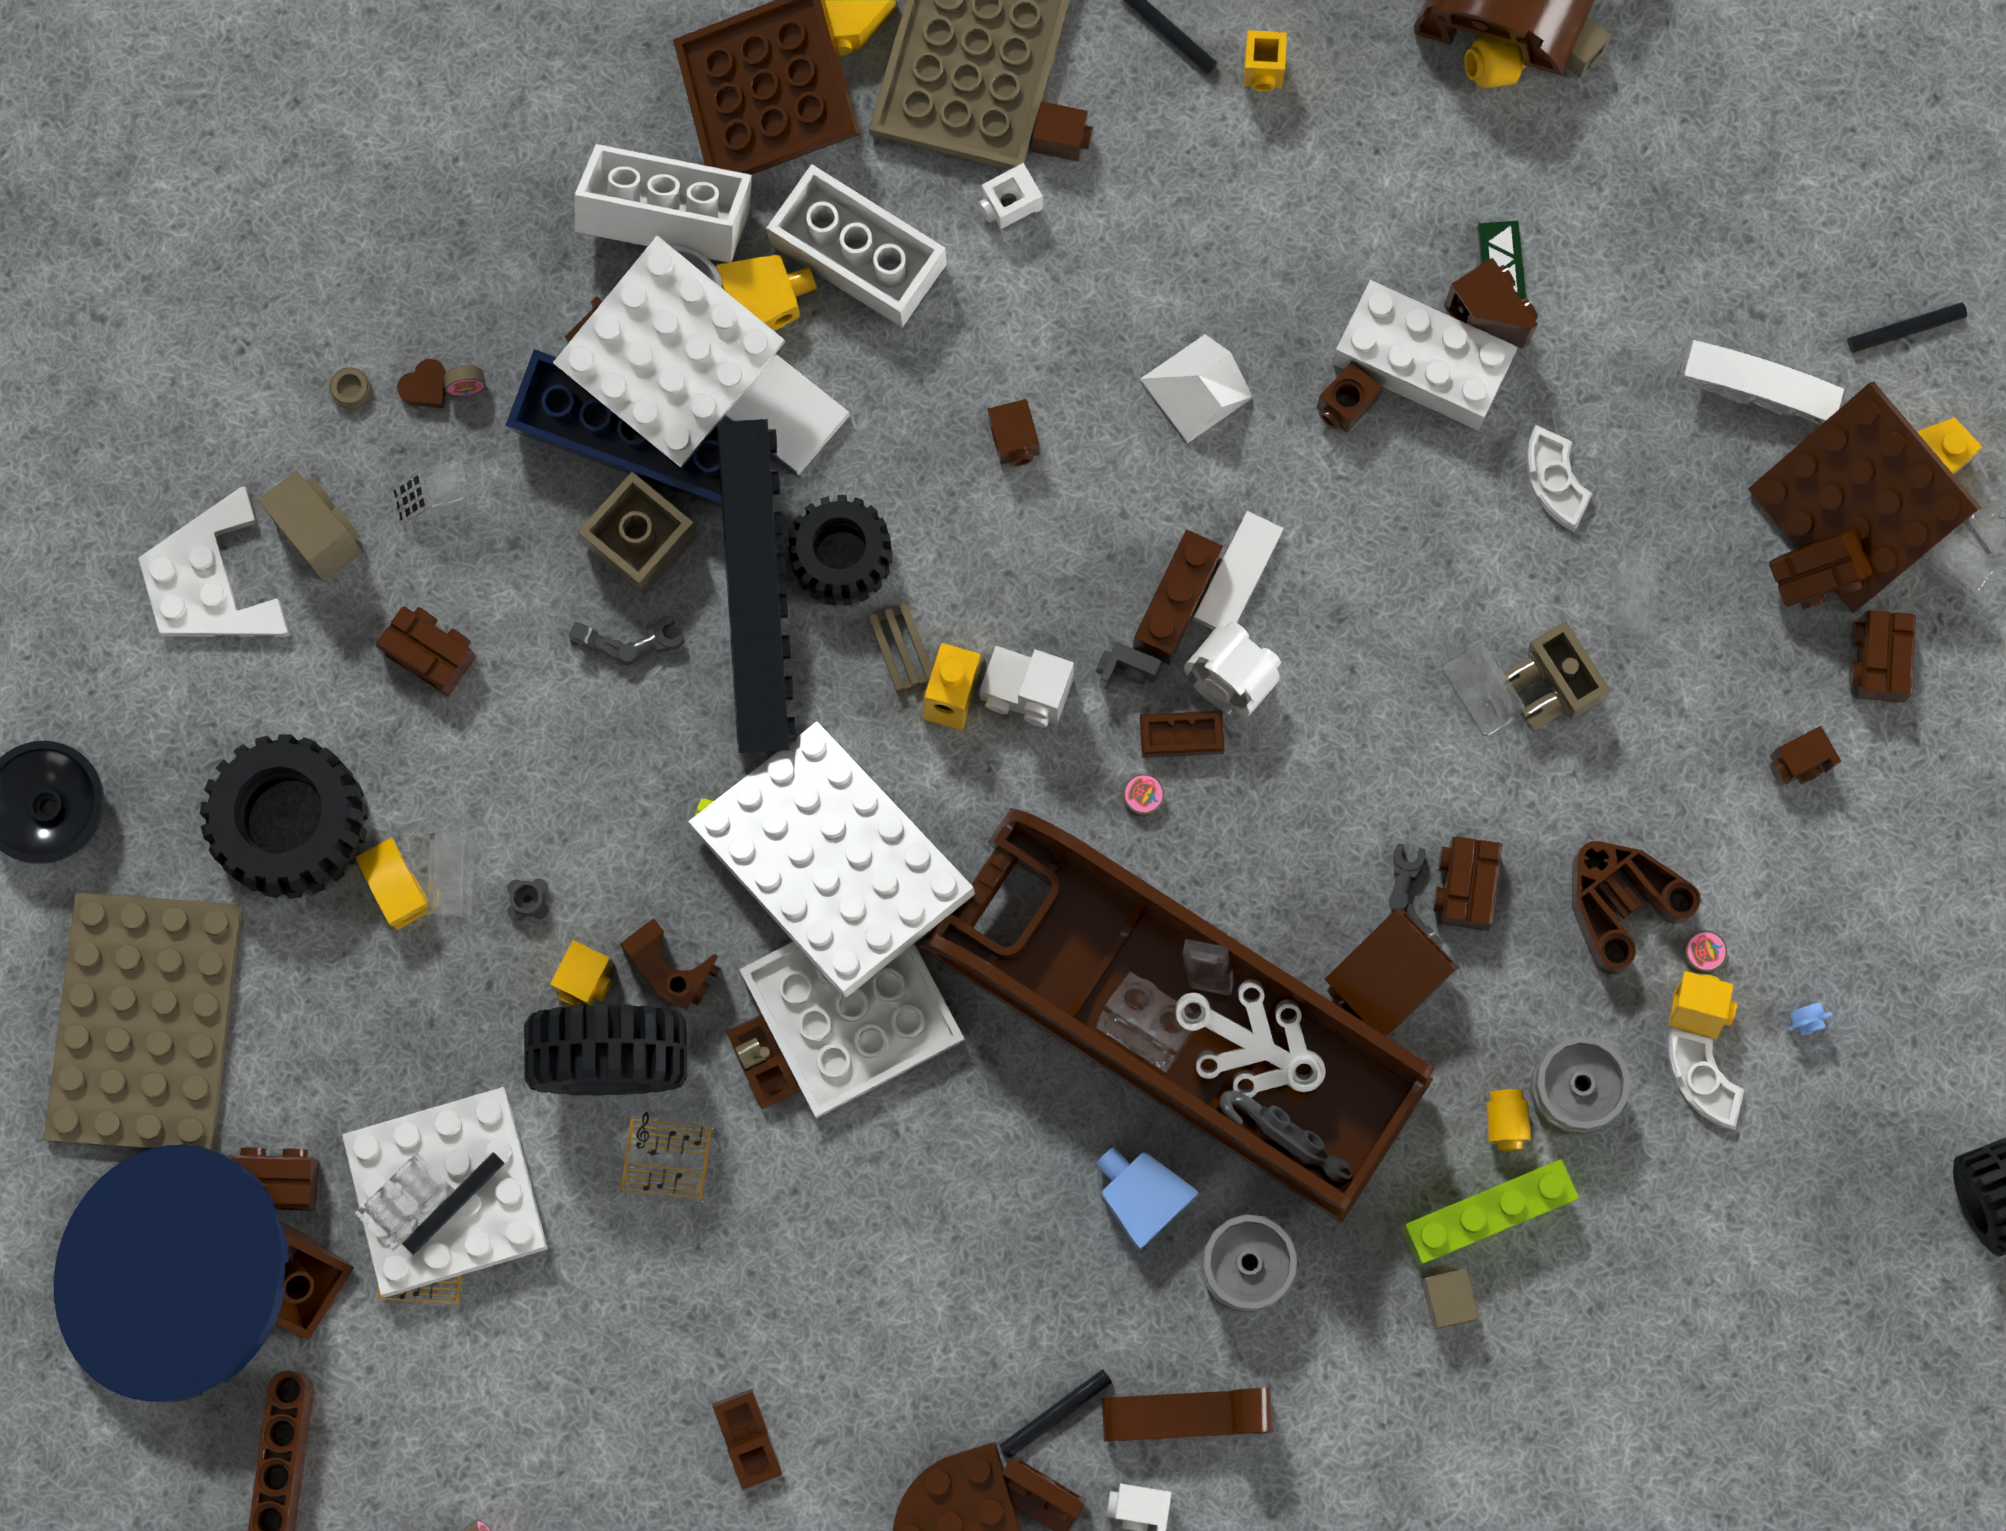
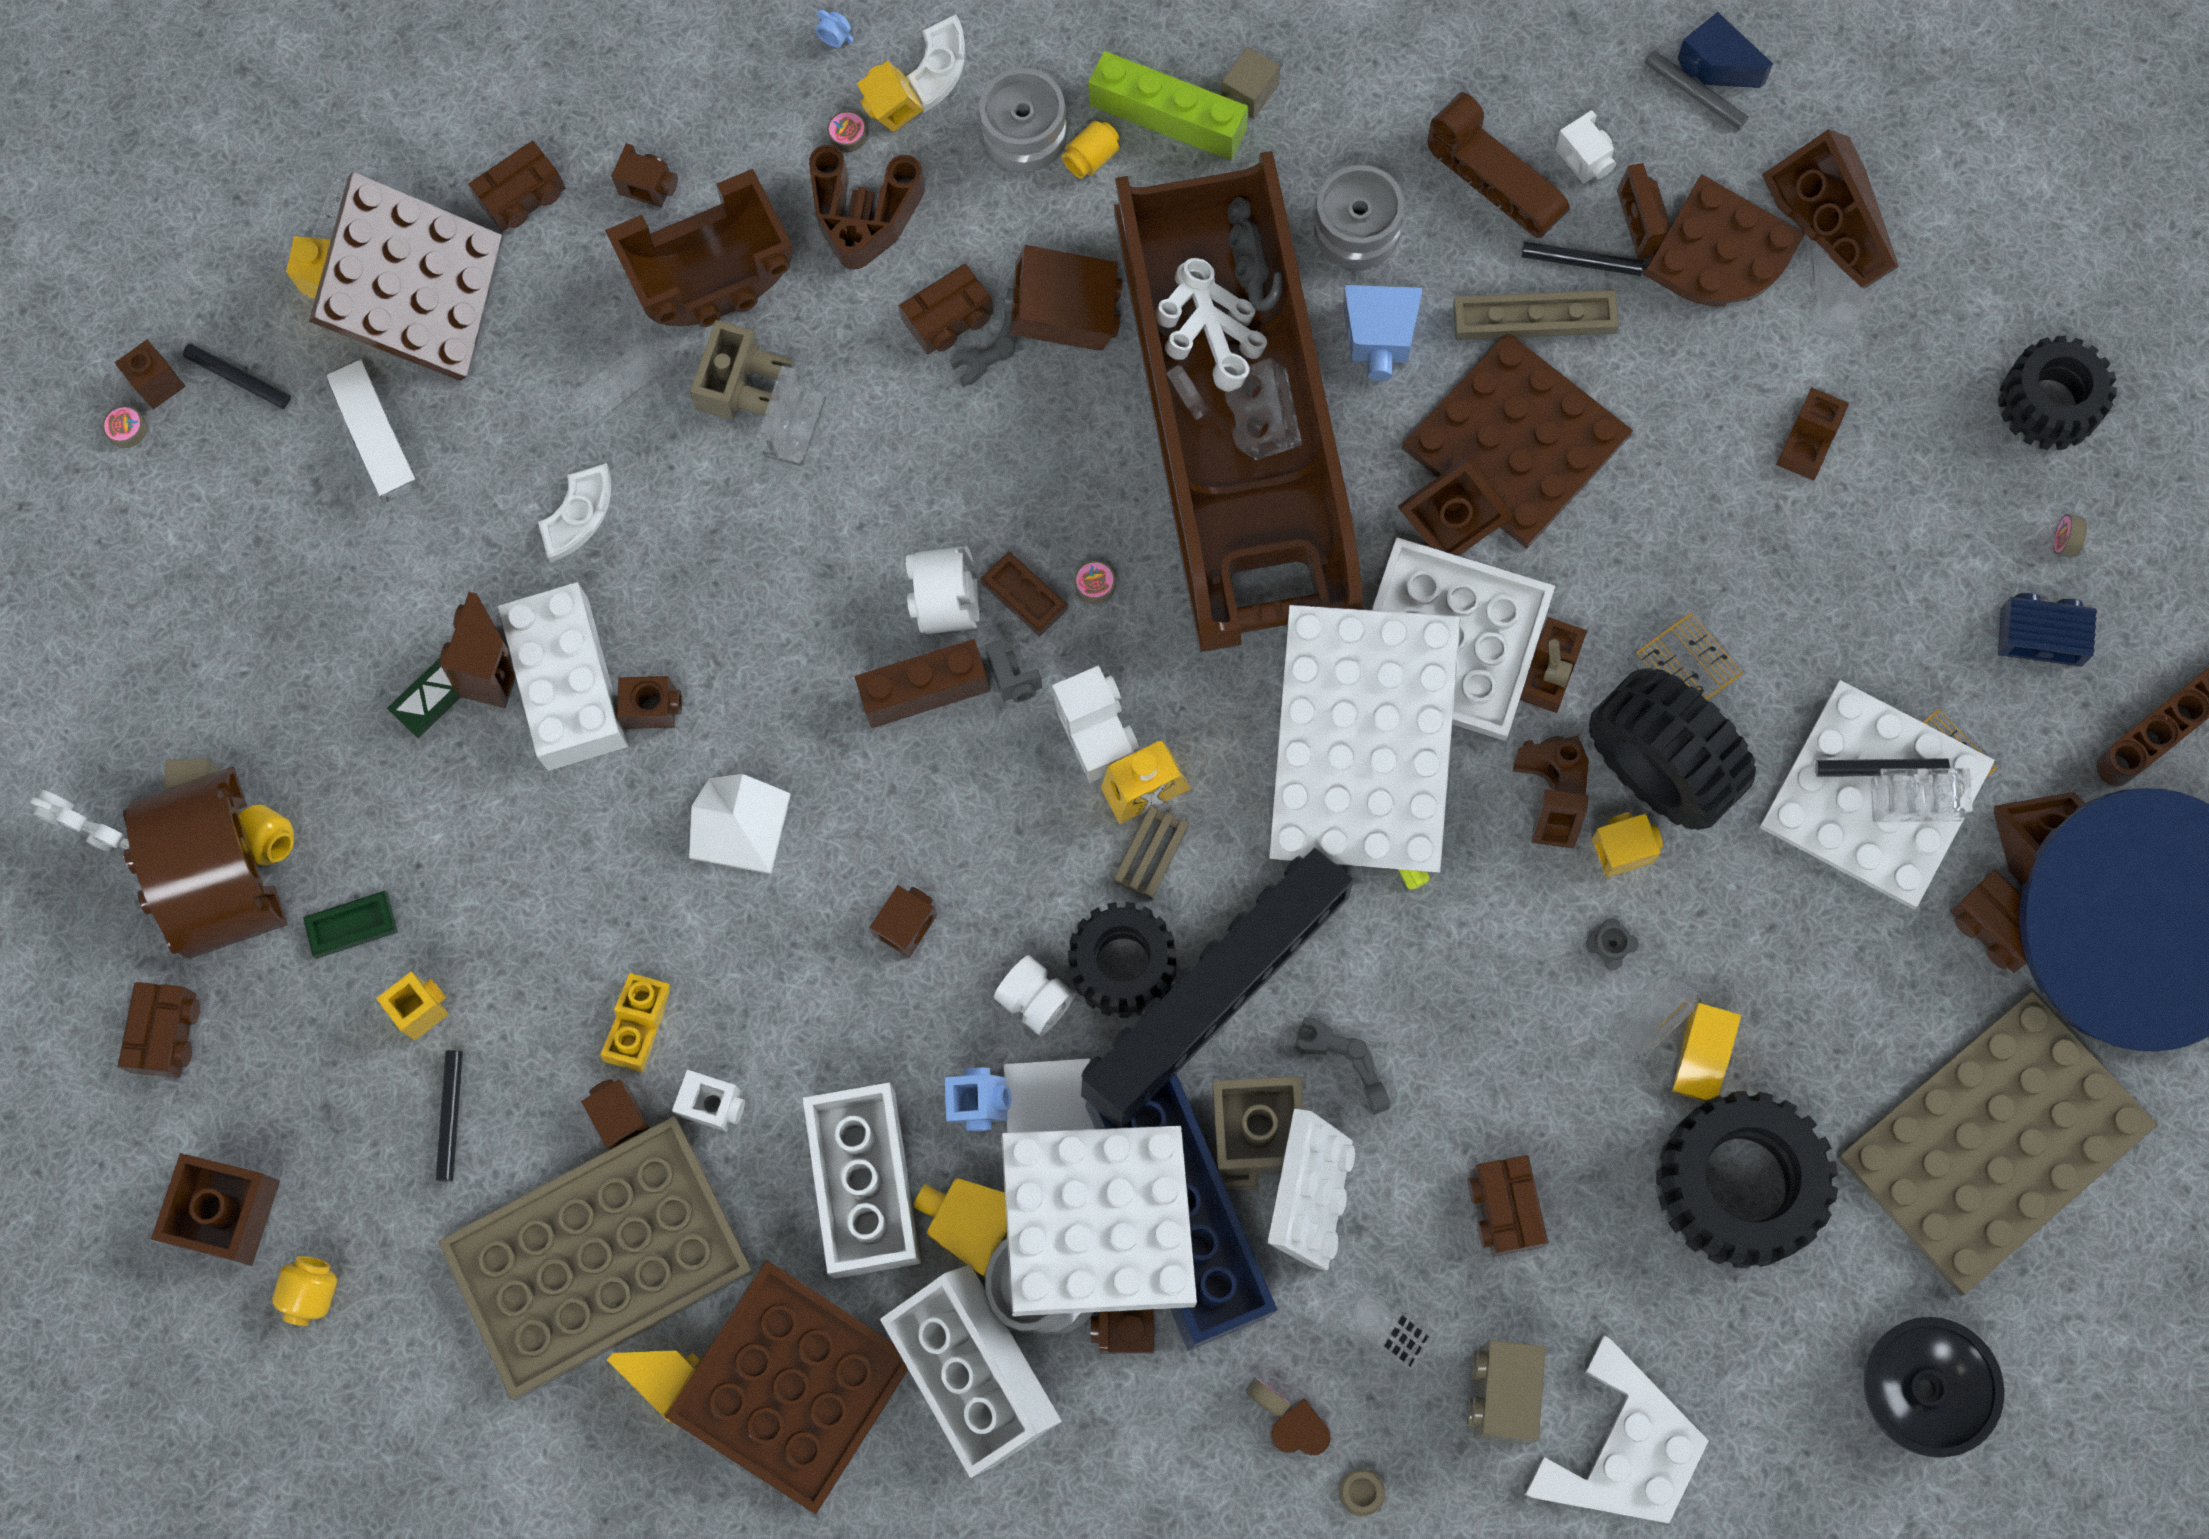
camera: 130 degrees left, 5 degrees down
white tile [1193,511,1284,630] -> none
reddish brown brick [1769,528,1872,609] -> none
none -> tile [102,406,147,448]
none -> reddish brown brick [114,339,186,410]
none -> dark green tile [303,891,398,959]
none -> yellow slope [600,972,671,1073]
none -> reddish brown cylinder [605,169,793,327]
none -> light blue brick [945,1068,1011,1132]
none -> white wheel [994,955,1076,1037]
none -> white plate [1268,1109,1355,1270]
none -> reddish brown slope [1398,457,1513,556]
none -> reddish brown plate [1402,334,1633,549]
none -> dark tan plate [1453,290,1619,340]
none -> dark blue brick [1998,593,2097,667]

